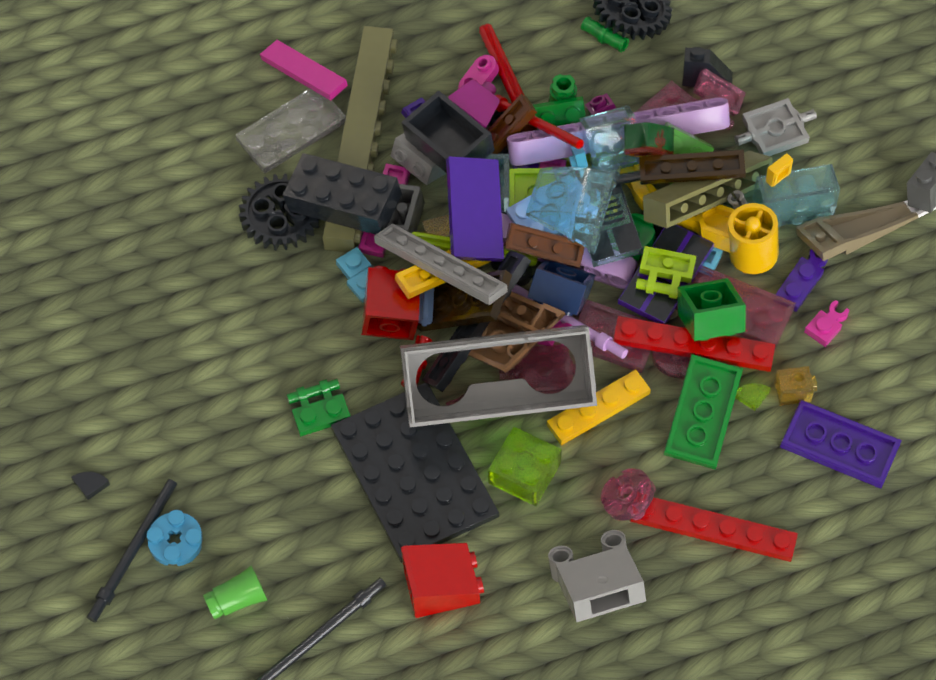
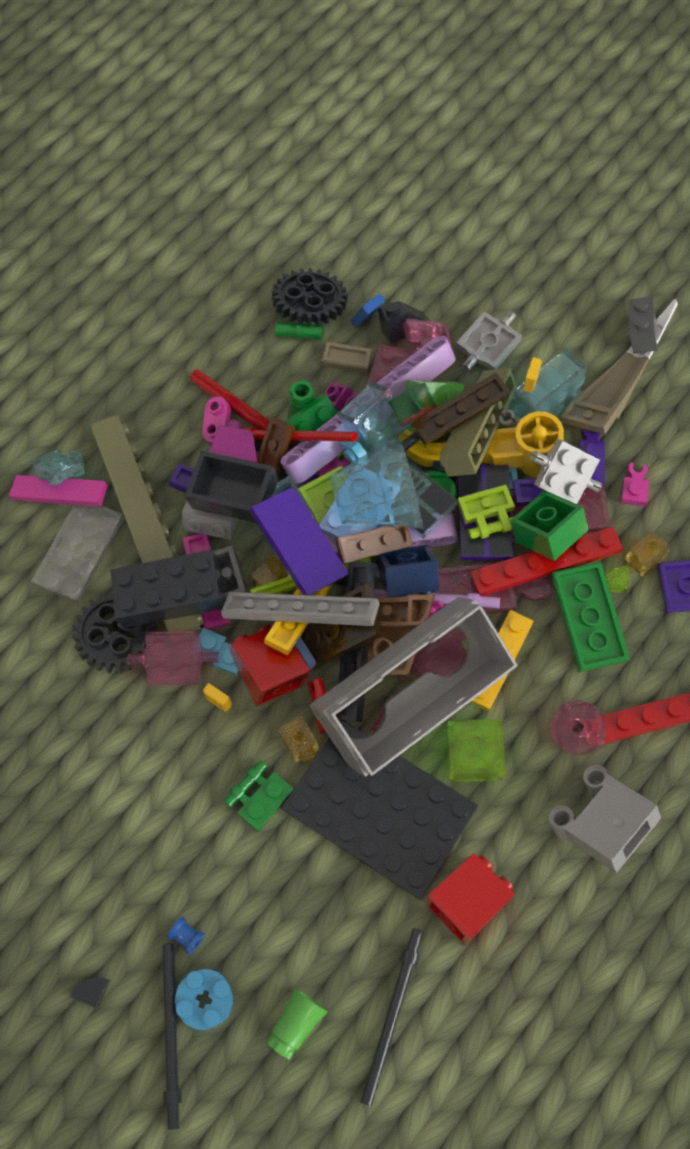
camera: 30 degrees left, 5 degrees up
none -> clear light blue plate [33,450,85,485]
none -> clear pink plate [128,631,218,686]
none -> blue bush [167,917,205,955]
none -> yellow tile [203,683,232,712]
none -> clear yellow brick [278,716,319,762]
none -> dark tan tile [321,341,372,373]
none -> blue tile [351,293,385,327]
none -> dark purple plate [513,478,541,507]
none -> plate [530,438,601,504]

